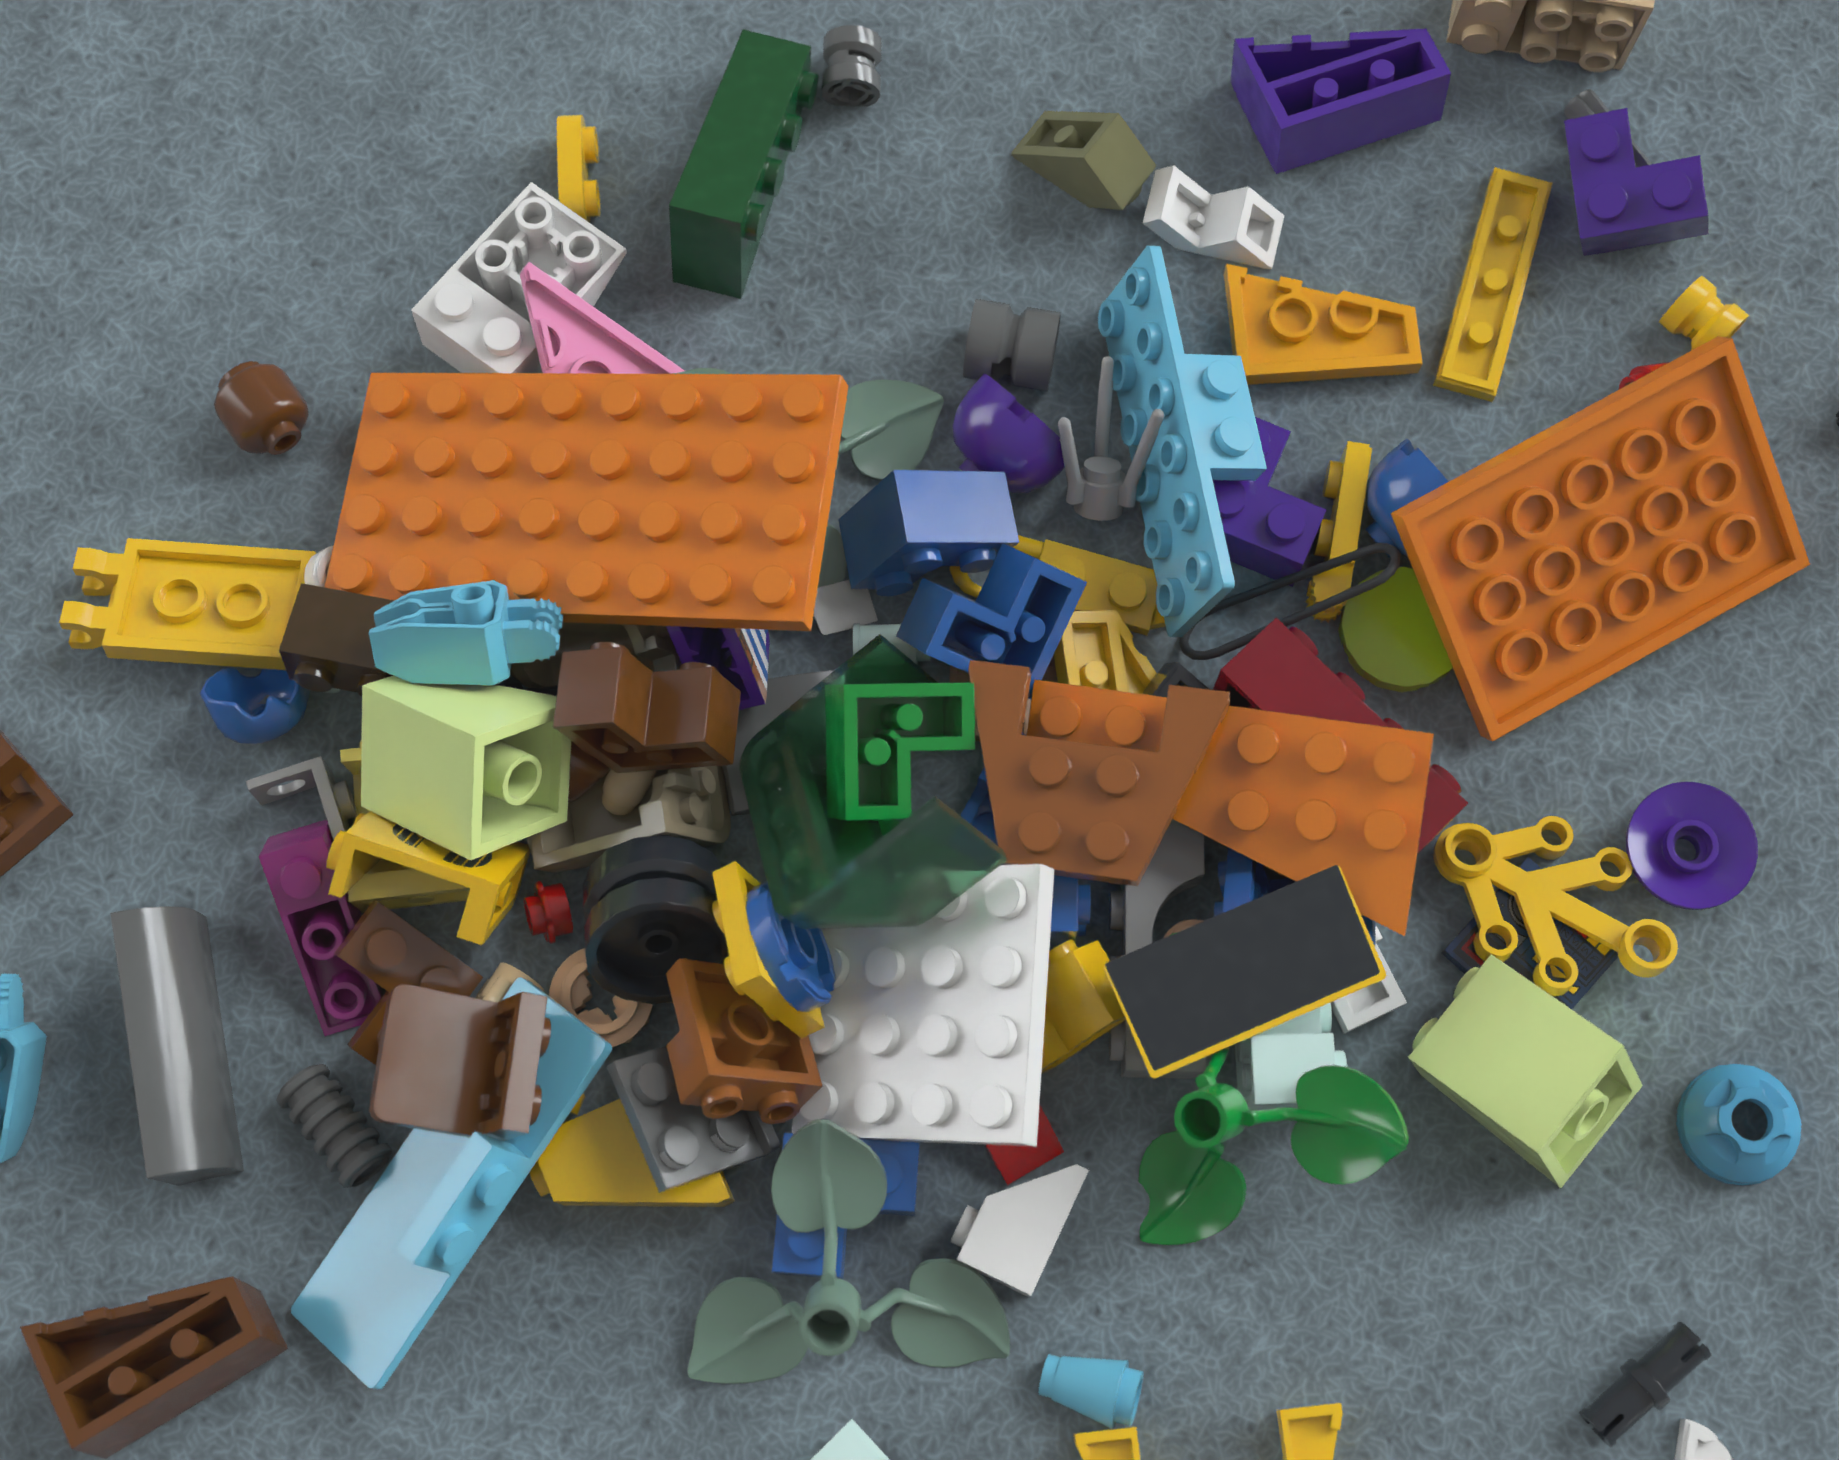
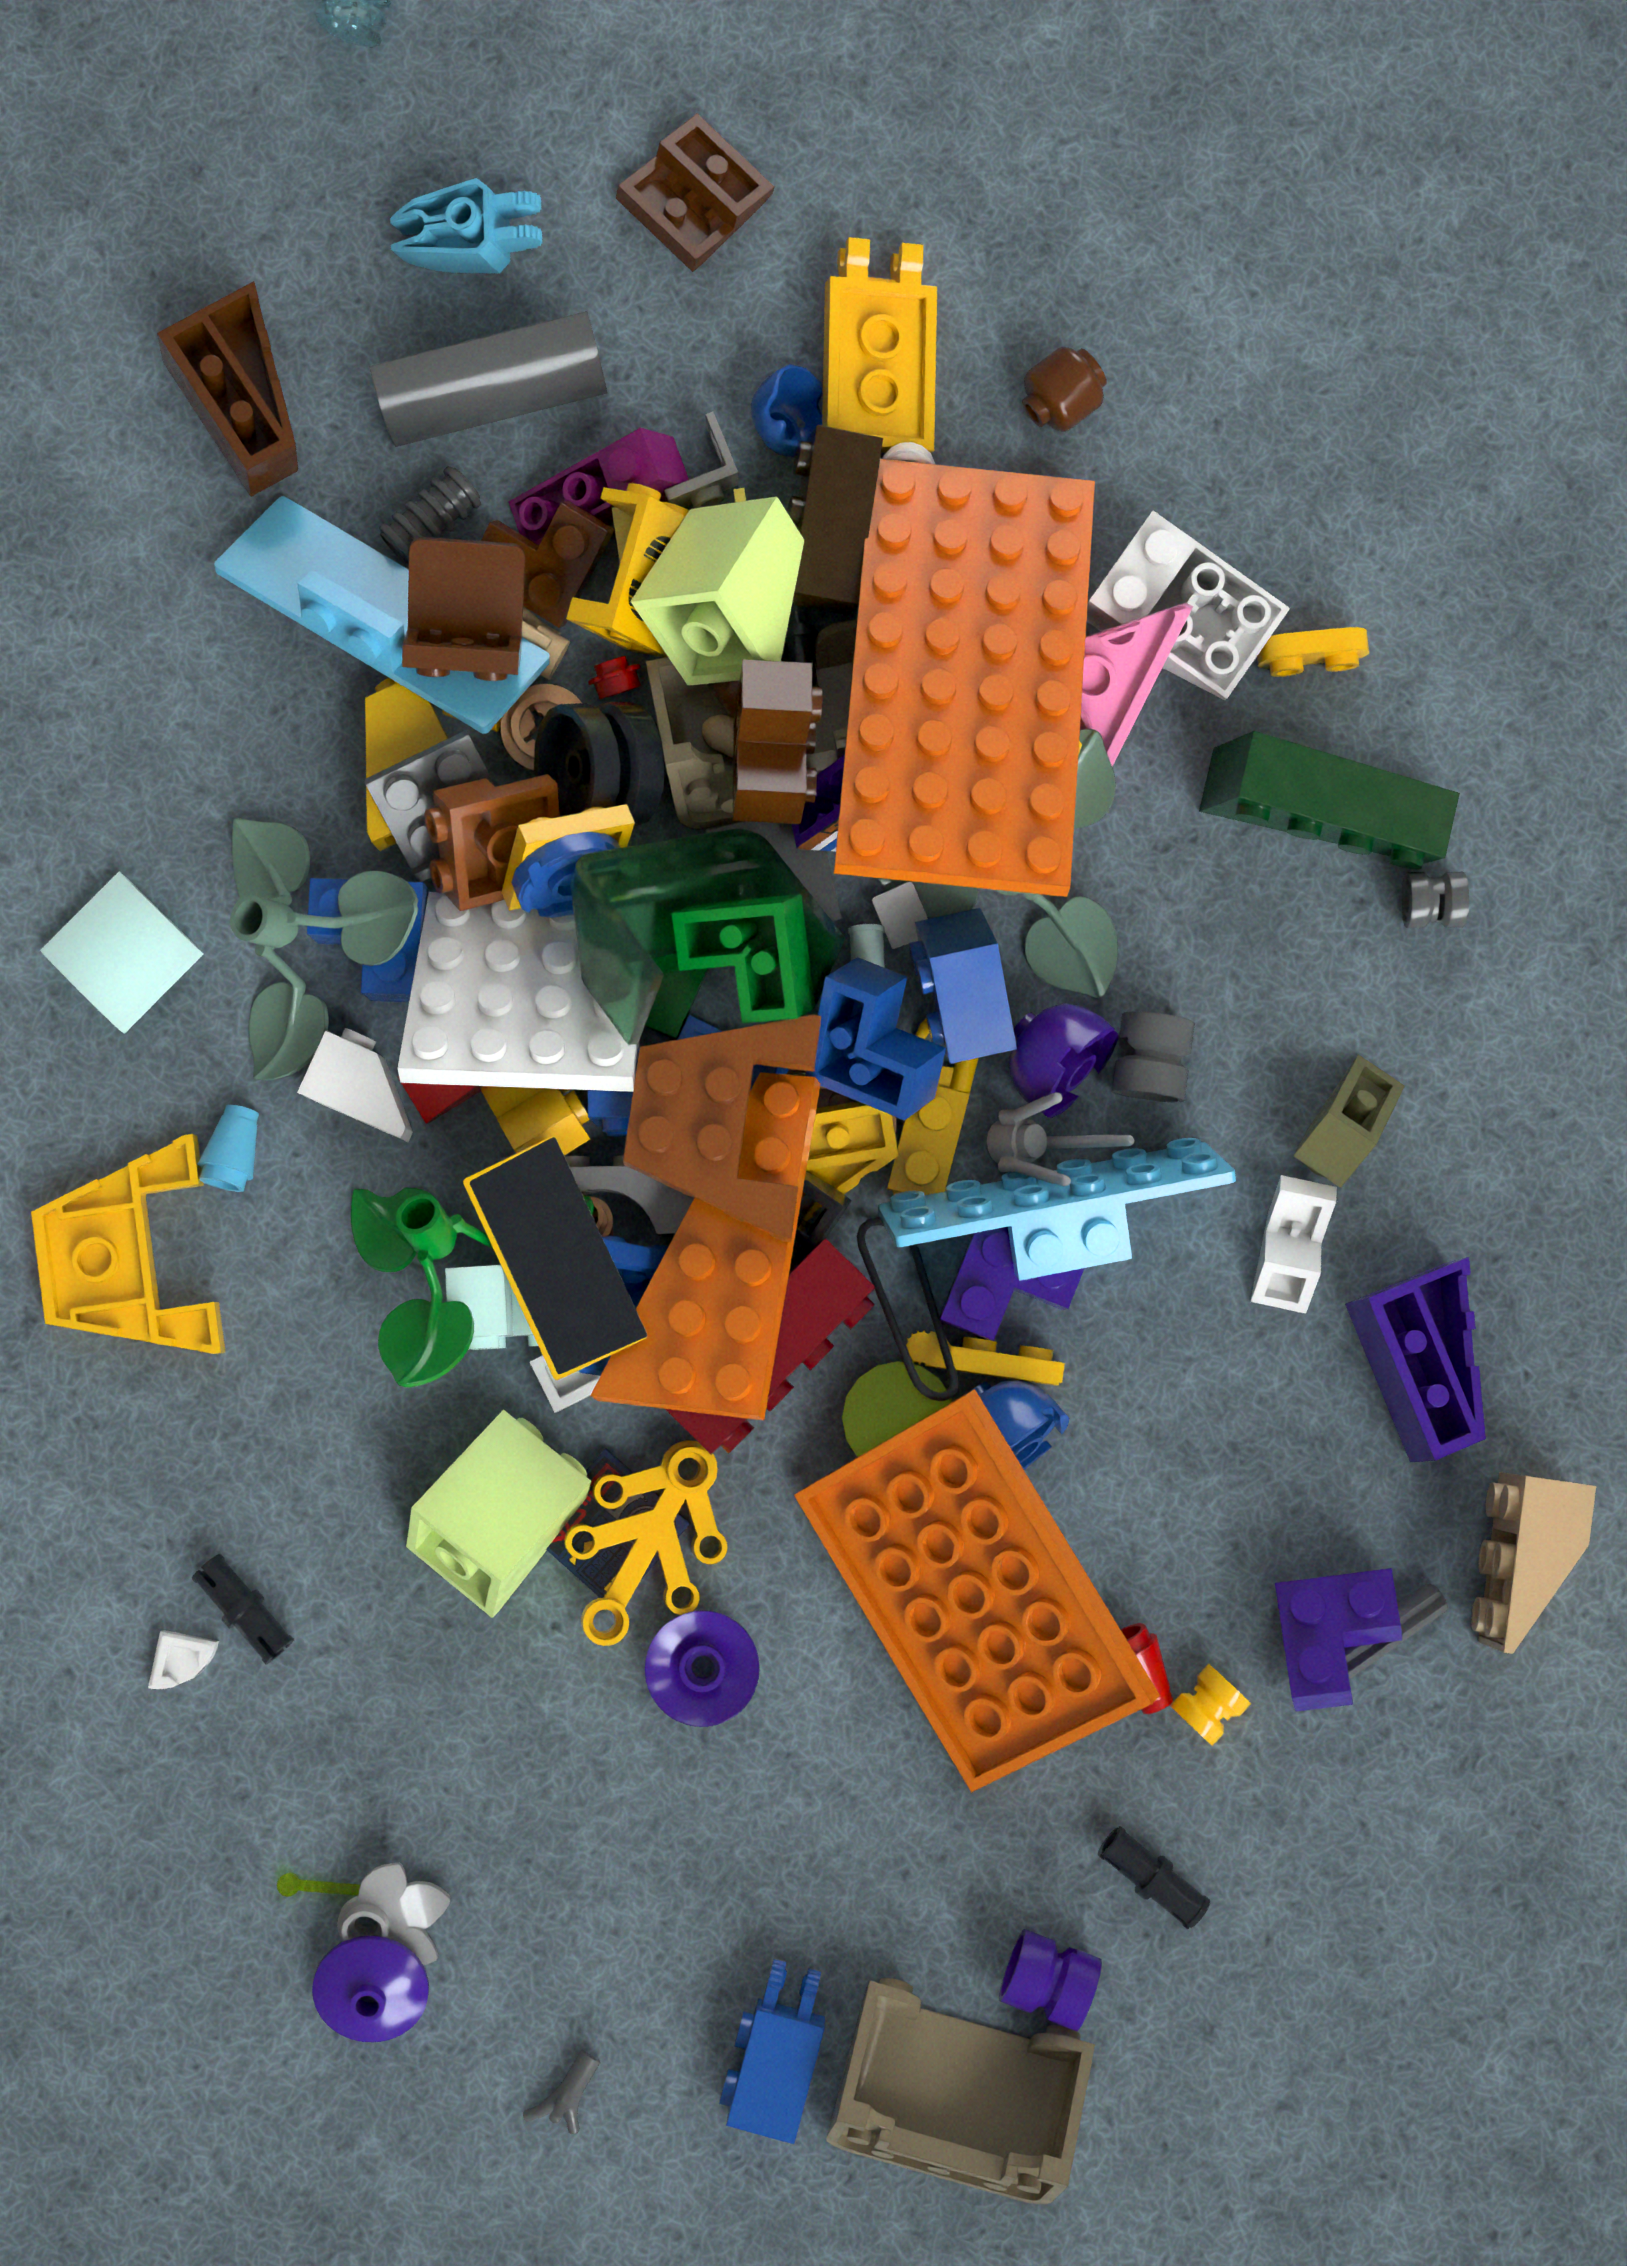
camera: 90 degrees right, 10 degrees up
medium azure hinge [369,580,563,685] -> none
light orange wing [1224,264,1423,385] -> none
yellow tile [1433,167,1553,402] -> none
dark azure piece [1676,1064,1801,1186] -> none

